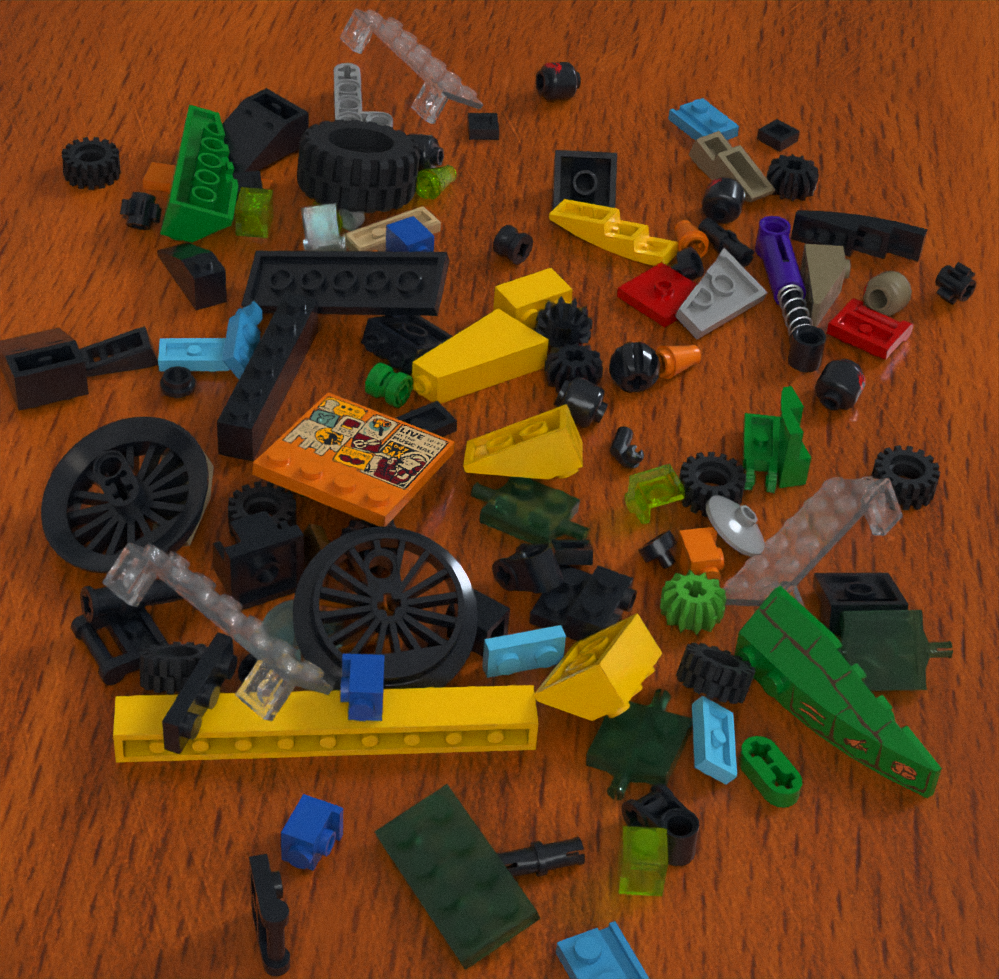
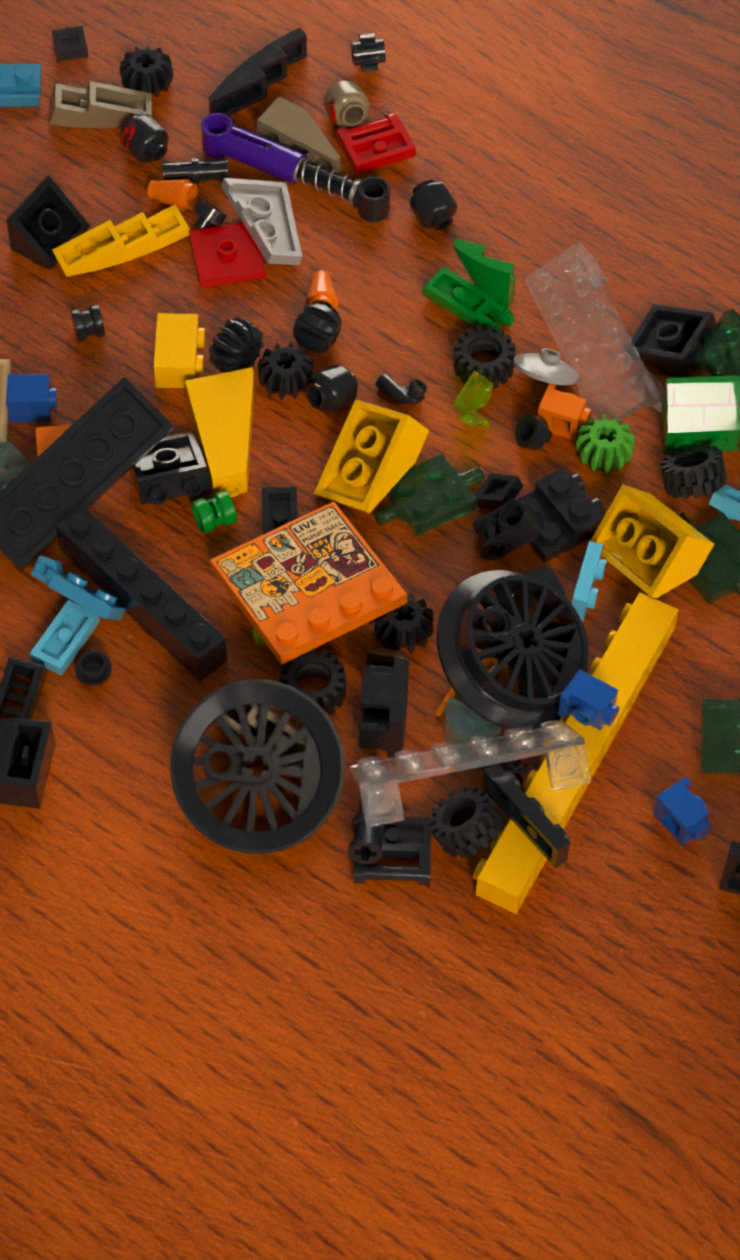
camera: 55 degrees left, 15 degrees up
black tyre [870,445,940,510] -> none

